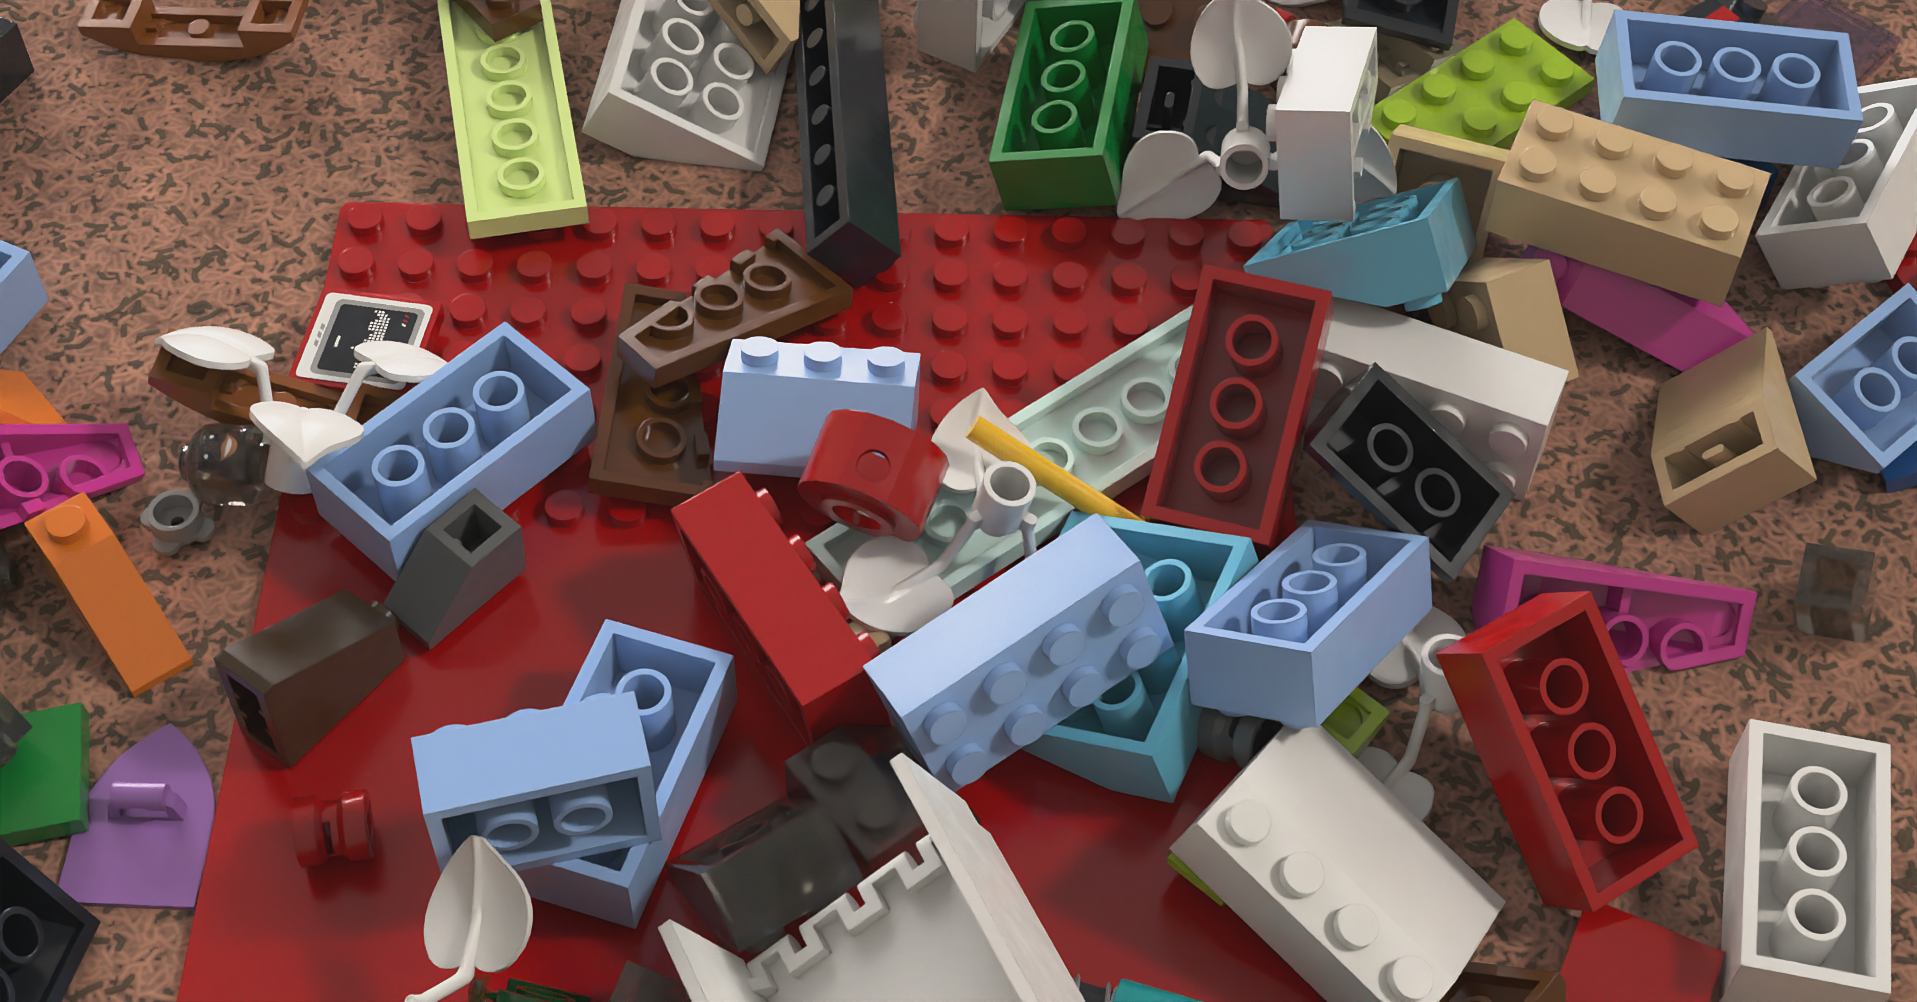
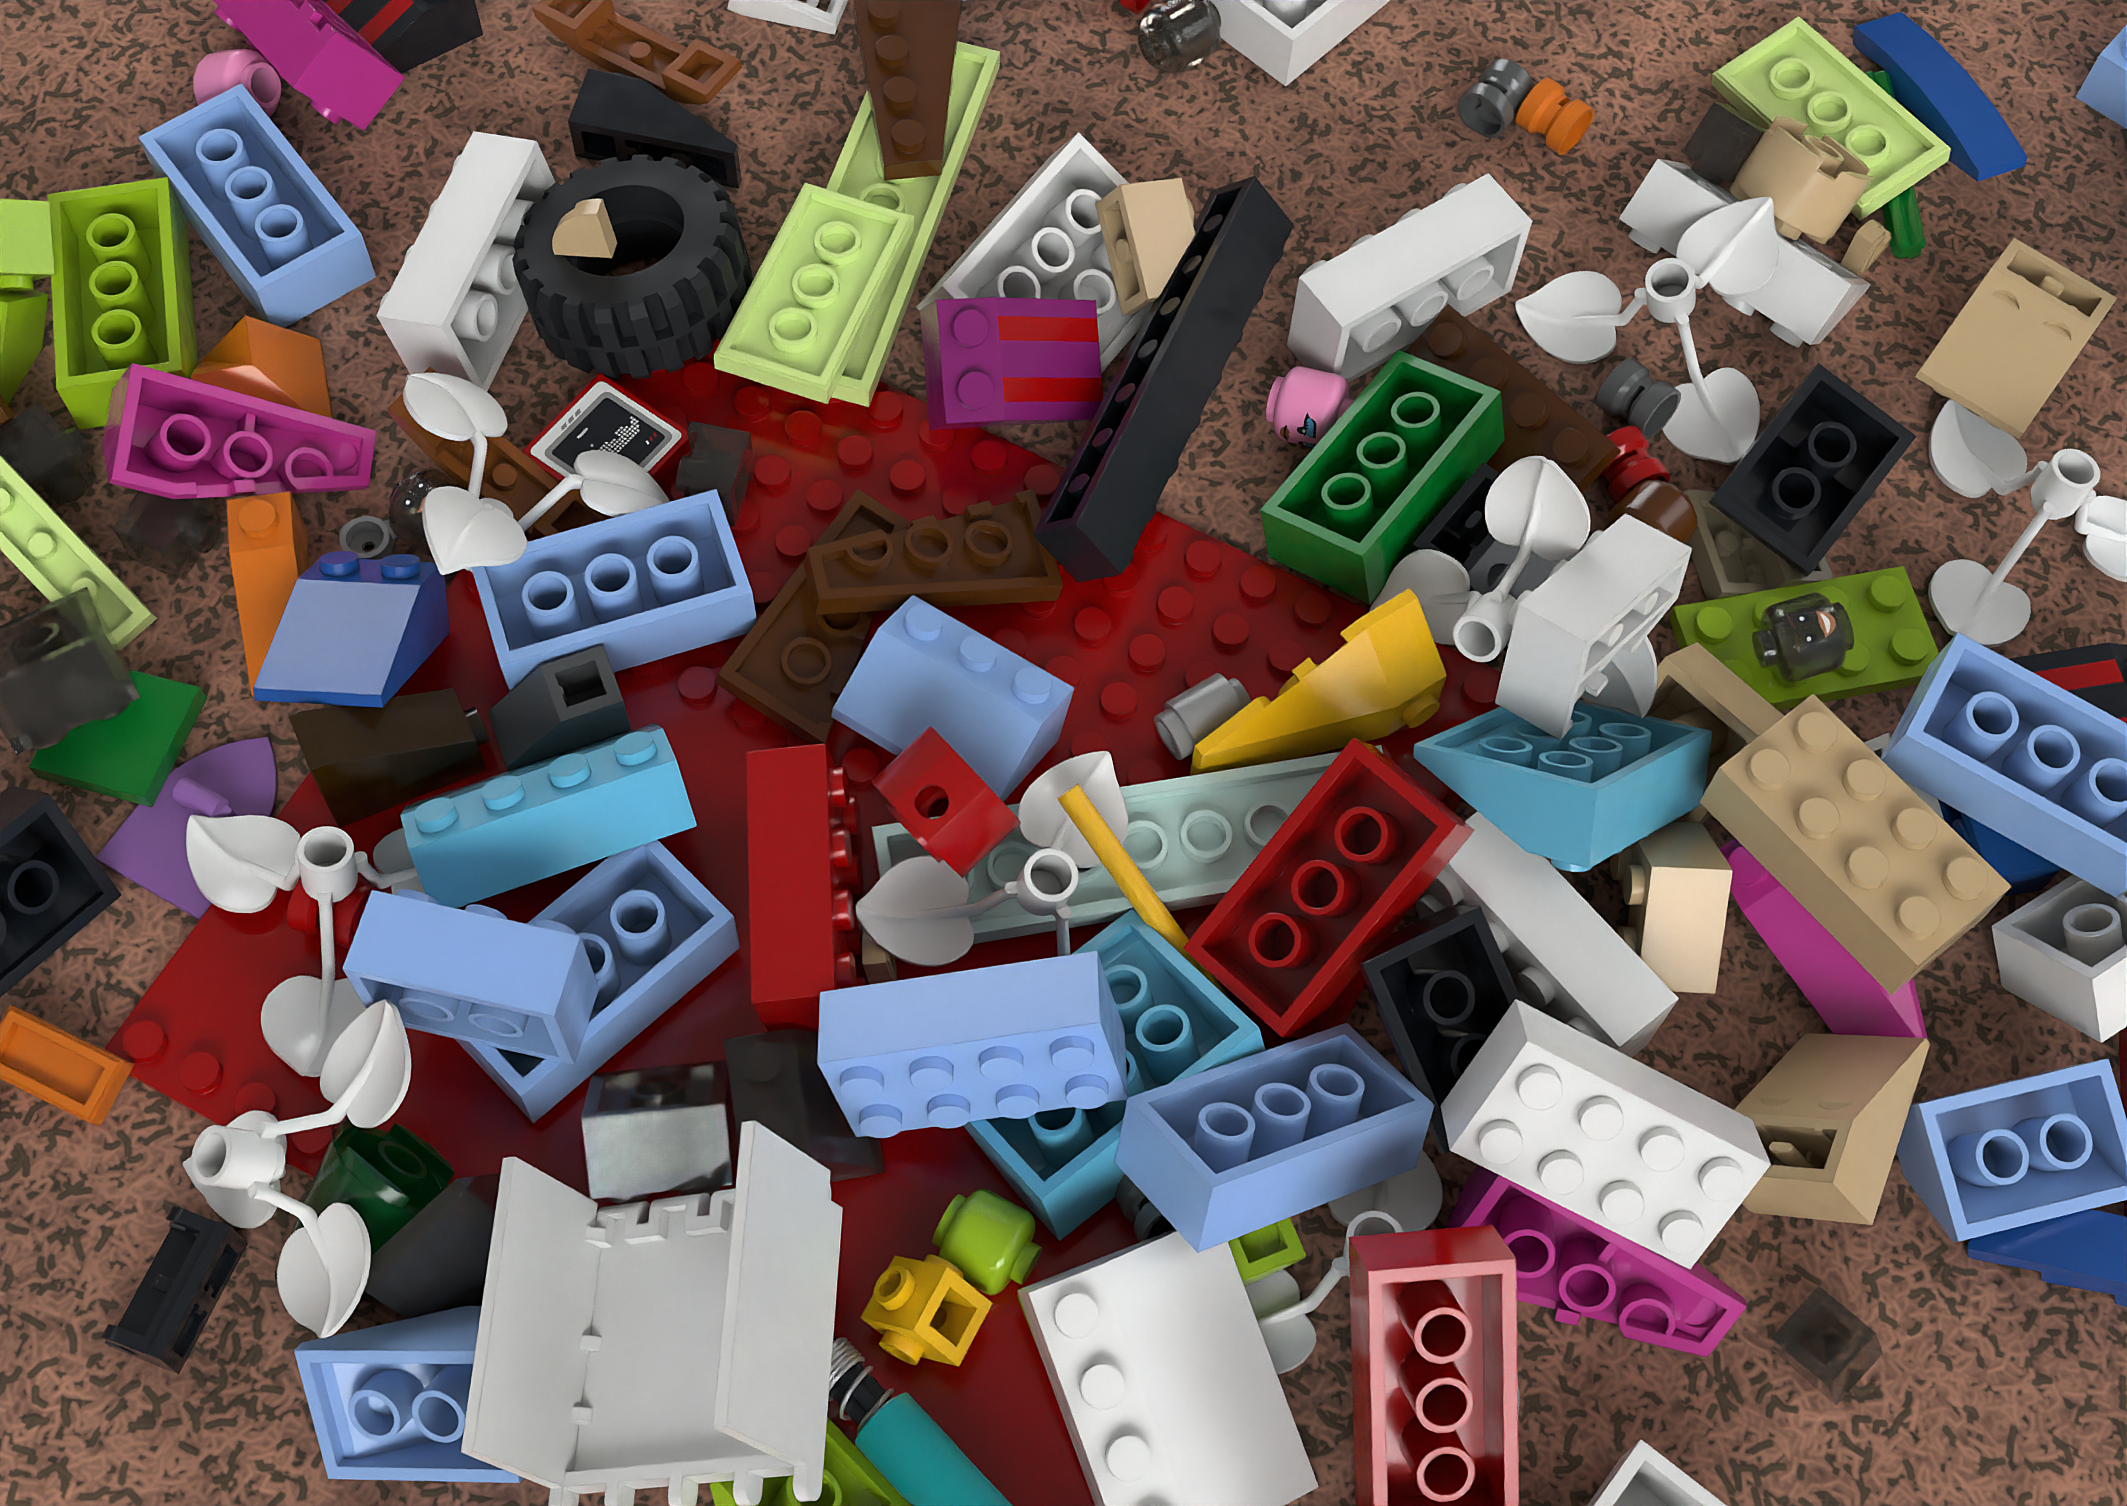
camera: 25 degrees right, 10 degrees up
none -> white plant [186,815,463,1077]
none -> slope [253,551,450,708]
none -> white brick [376,131,555,392]
none -> medium azure slope [400,723,697,908]
none -> black tyre [512,155,753,380]
none -> tan tile [552,199,617,258]
none -> black slope [568,69,742,189]
none -> clear smoke brick [676,421,755,527]
none -> yellowish green tile [714,183,914,404]
none -> yellow brick [860,1255,993,1367]
none -> magenta slope [920,297,1103,430]
none -> lime head [932,1189,1042,1295]
none -> light grey brick [1154,673,1251,760]
none -> yellow wedge [1190,588,1447,776]
none -> bright pink head [1266,366,1355,448]
none -> white brick [1440,999,1771,1269]
none -> clear smoke head [1752,593,1854,682]

